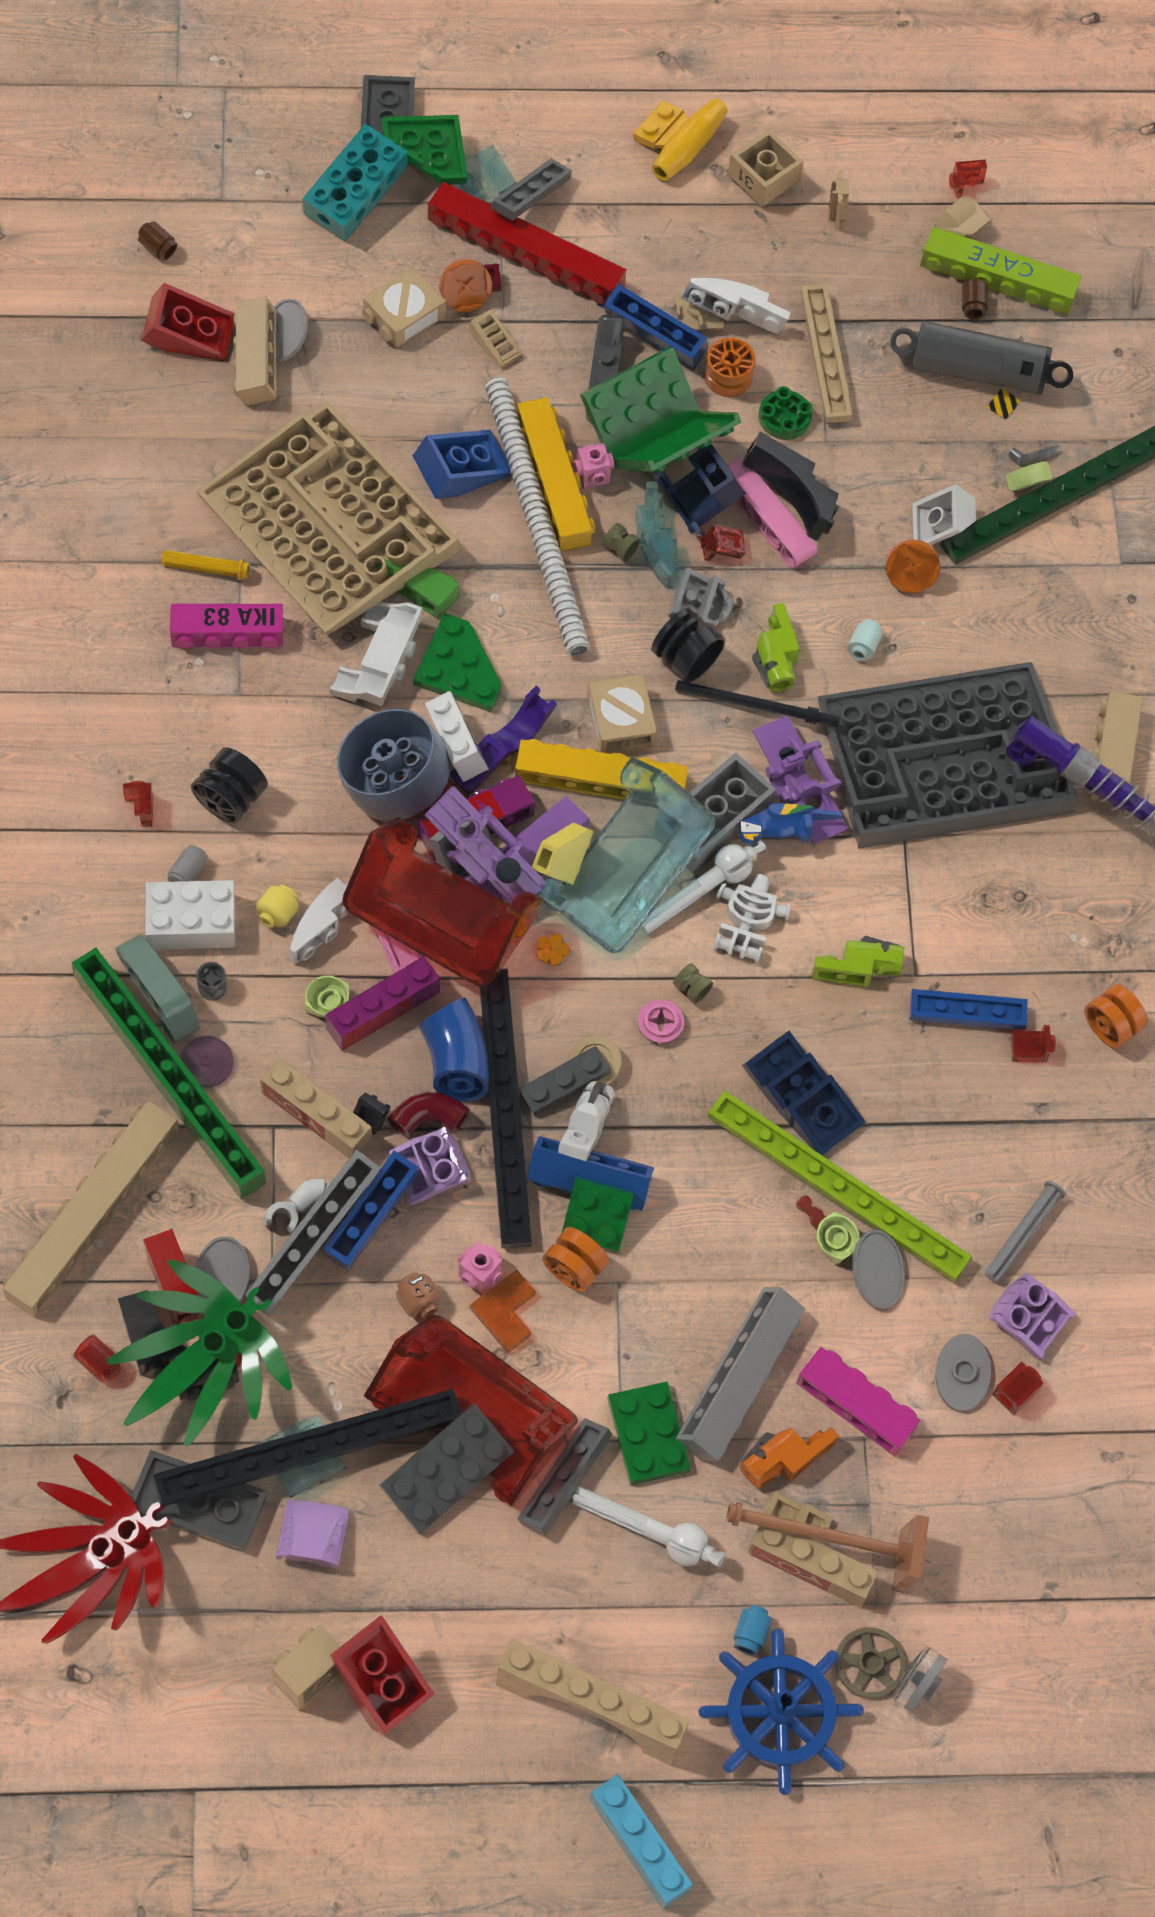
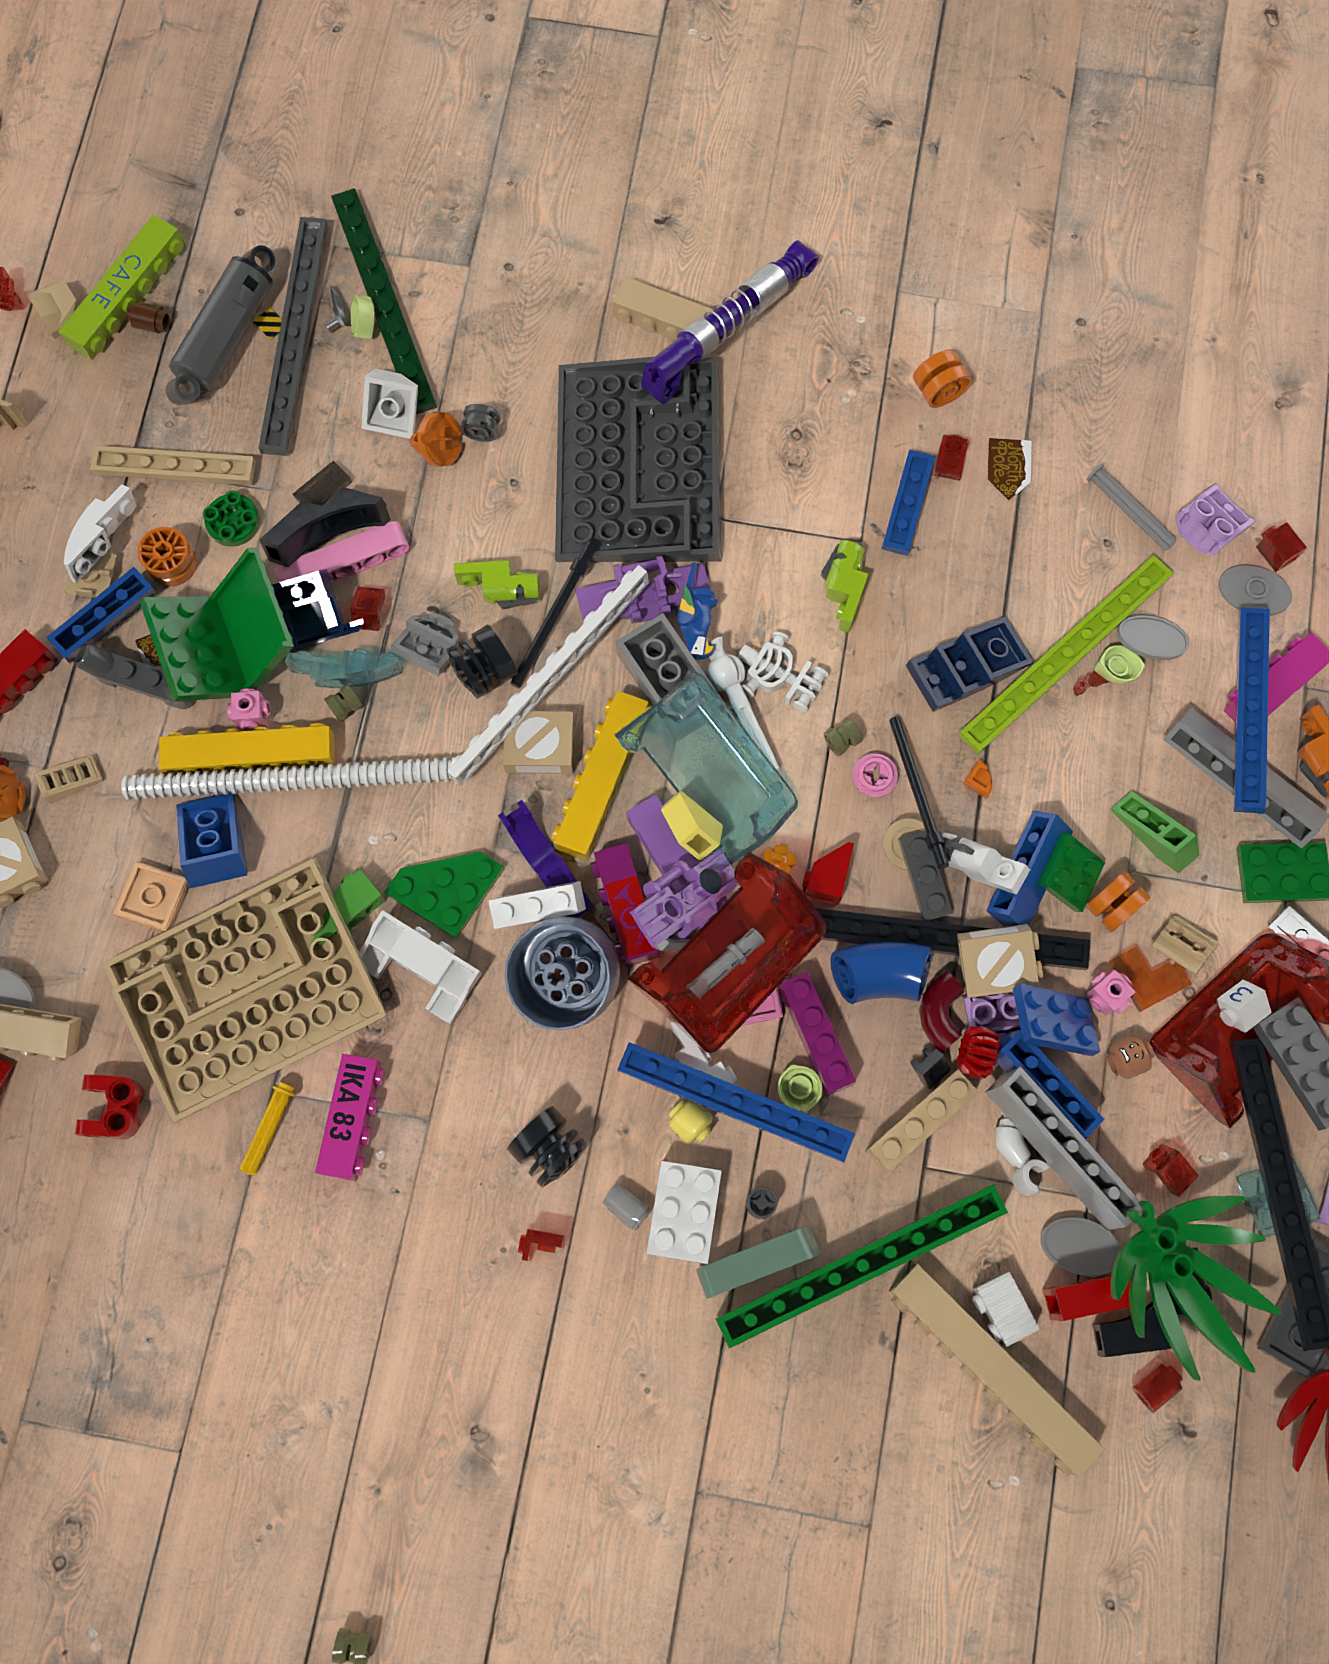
camera: 70 degrees left, 10 degrees up
clear purple piece [180,1036,234,1088] -> none
light aqua brick [847,619,882,661] -> none
none -> red piece [75,1074,144,1139]
none -> light nougat tile [113,861,189,932]
none -> dark grey plate [258,217,328,456]
none -> clear smoke tile [293,460,352,506]
none -> white plate [447,565,649,787]
none -> dark grey wheel [460,404,501,442]
none -> blue plate [617,1042,855,1163]
none -> light grey pin [686,928,765,1001]
none -> red slope [802,842,854,904]
none -> black bar [889,717,949,869]
none -> tan brick [957,924,1043,998]
none -> red gear [957,1026,1000,1078]
none -> orange tile [963,759,992,799]
none -> white brick [972,1272,1039,1347]
none -> sticker [988,438,1032,500]
none -> blue plate [1012,983,1100,1056]
none -> bright green slope [1112,791,1199,873]
none -> clear red bracket [1143,1144,1199,1197]
none -> tan piece [1152,915,1218,974]
none -> white brick [1217,980,1271,1033]
none -> blue plate [1233,608,1270,814]

